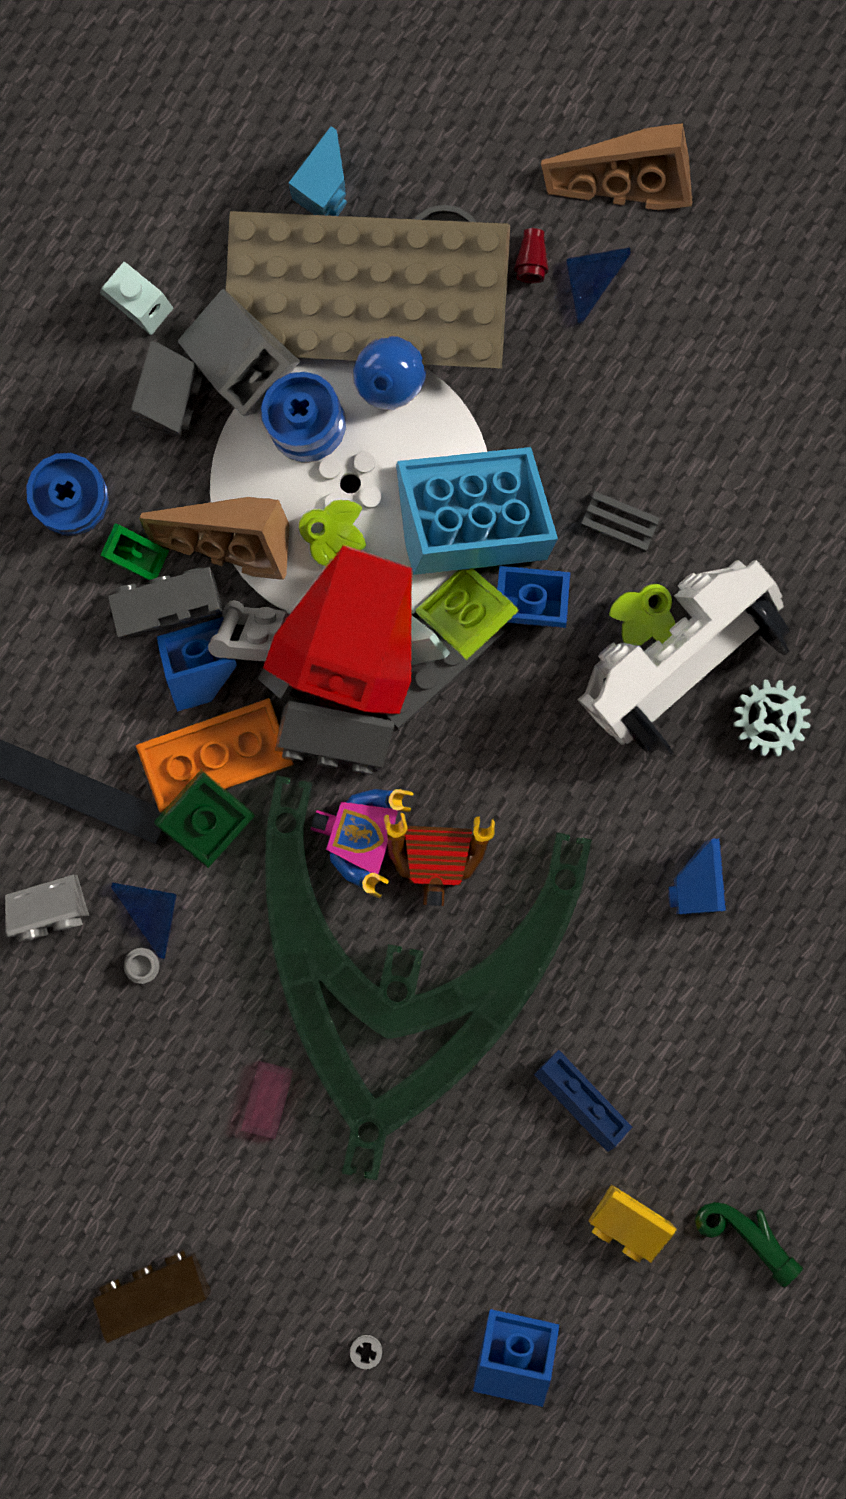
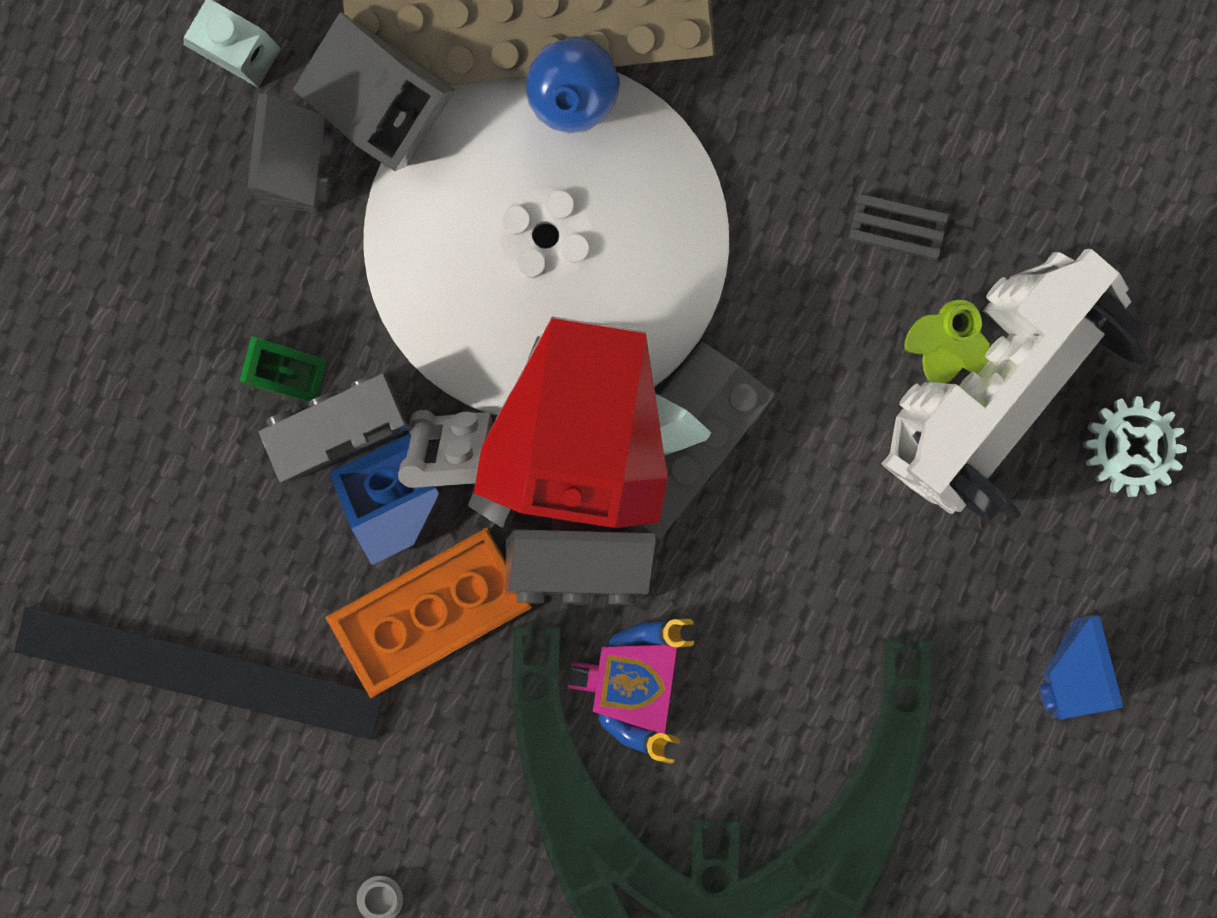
camera: 10 degrees left, 0 degrees up
light grey slope [5,875,89,941] -> none
blue wheel [26,453,109,536] -> none
clear blue tile [111,882,177,959] -> none
medium nougat wedge [139,497,290,580] -> none
dark green tile [154,769,255,868] -> none
blue wheel [261,371,346,462] -> none
lime plate [299,500,366,566] -> none
torso [384,813,495,906] -> none
dark azure slope [396,447,558,575] -> none
lime tile [415,568,519,660] -> none
blue slope [497,566,570,628] -> none

